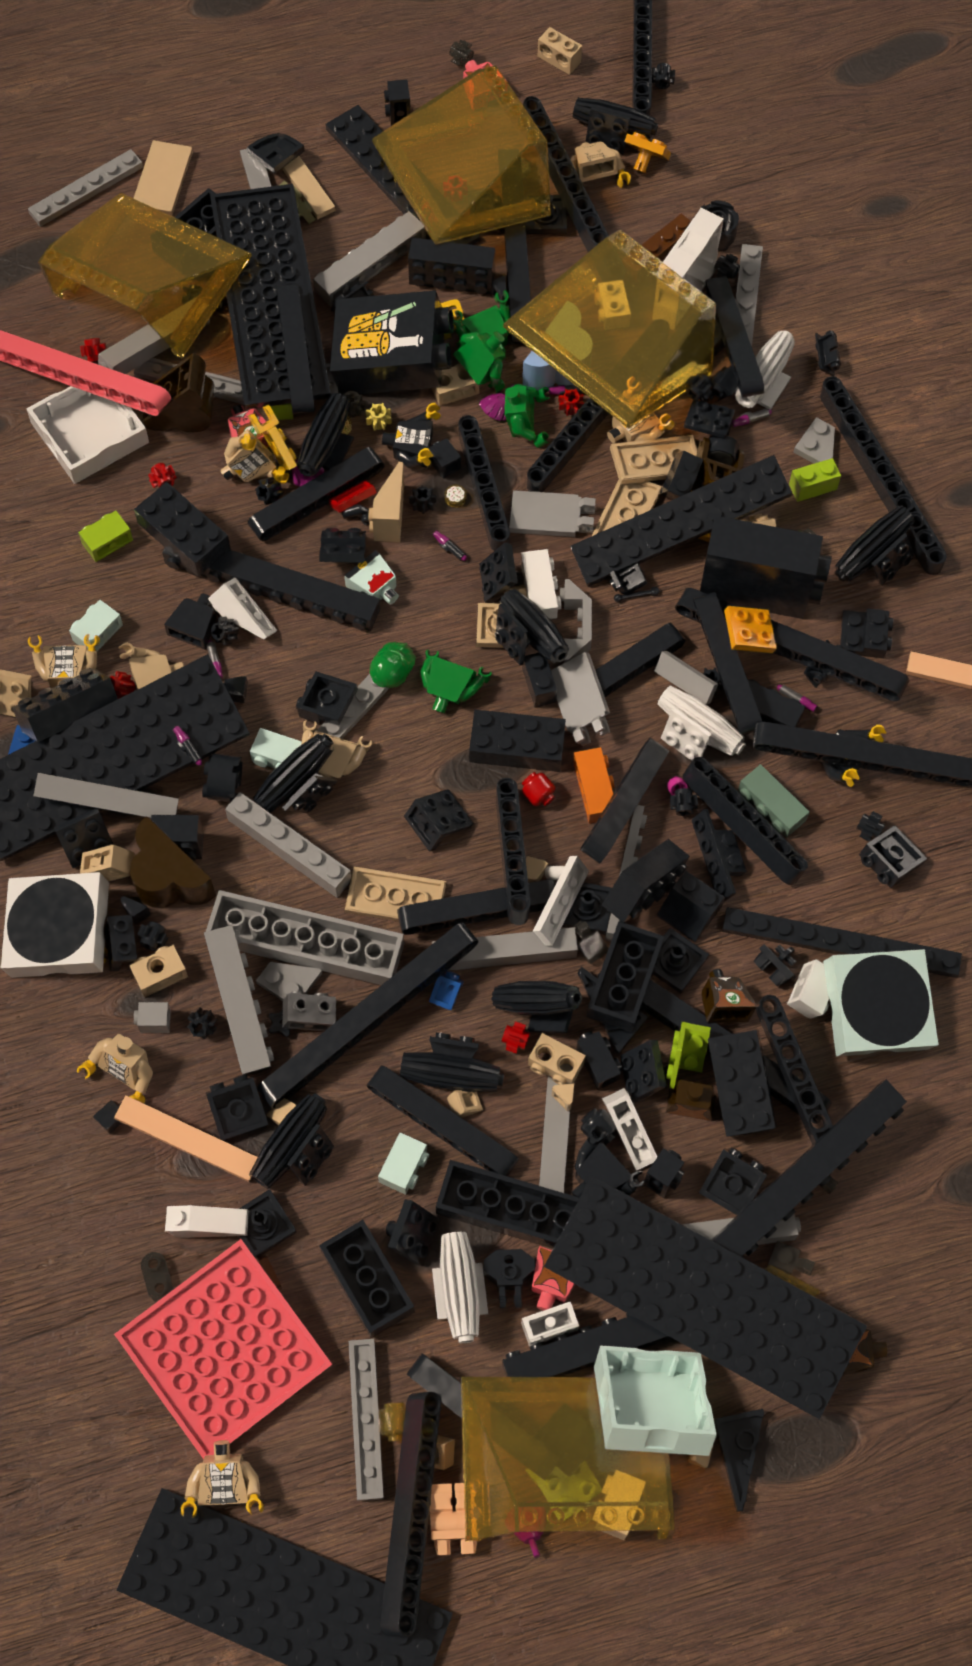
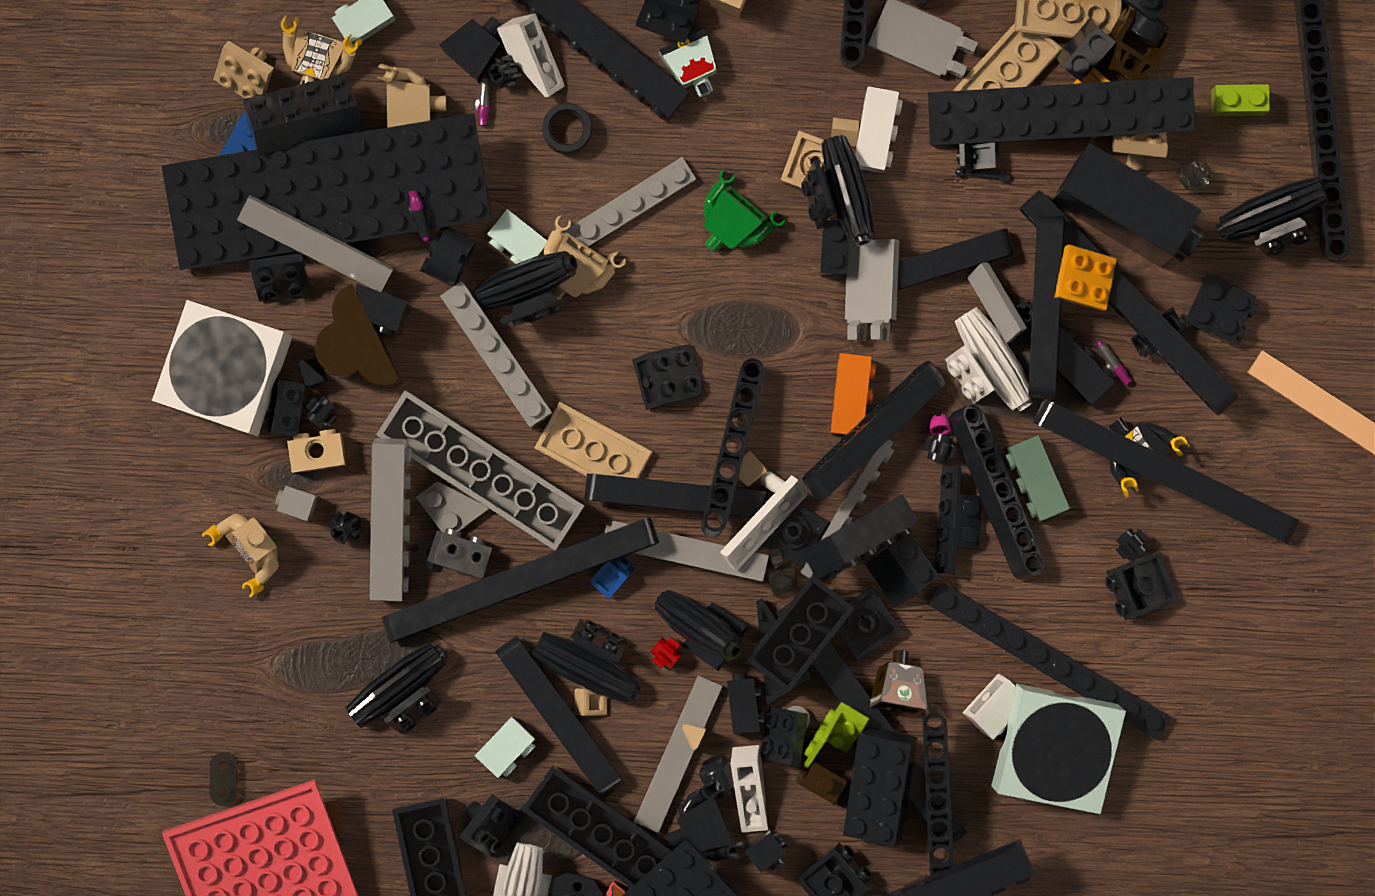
camera: 20 degrees right, 20 degrees up
tan brick [80,844,135,881] -> none
black slope [93,1100,122,1134] -> none
red gear [110,671,135,699] -> none
light nougat tile [114,1095,257,1182] -> none
white slope [165,1205,249,1238] -> none
black plate [206,1074,268,1140] -> none
black slope [224,676,248,703] -> none
black plate [239,1189,297,1259] -> none
tan slope [266,1098,296,1126] -> none
black plate [296,671,358,725] -> none
green hair [370,642,417,688] -> none
piece [433,531,467,561] -> none
black brick [469,709,566,772] -> none
black plate [479,543,524,603] -> none
red head [522,772,556,807] -> none
tan brick [528,1033,586,1085] -> none
light grey slope [560,579,592,663] -> none
black hips [753,944,796,987] -> none
light grey wing [794,417,835,464] -> none
none -> black tyre [542,102,592,155]

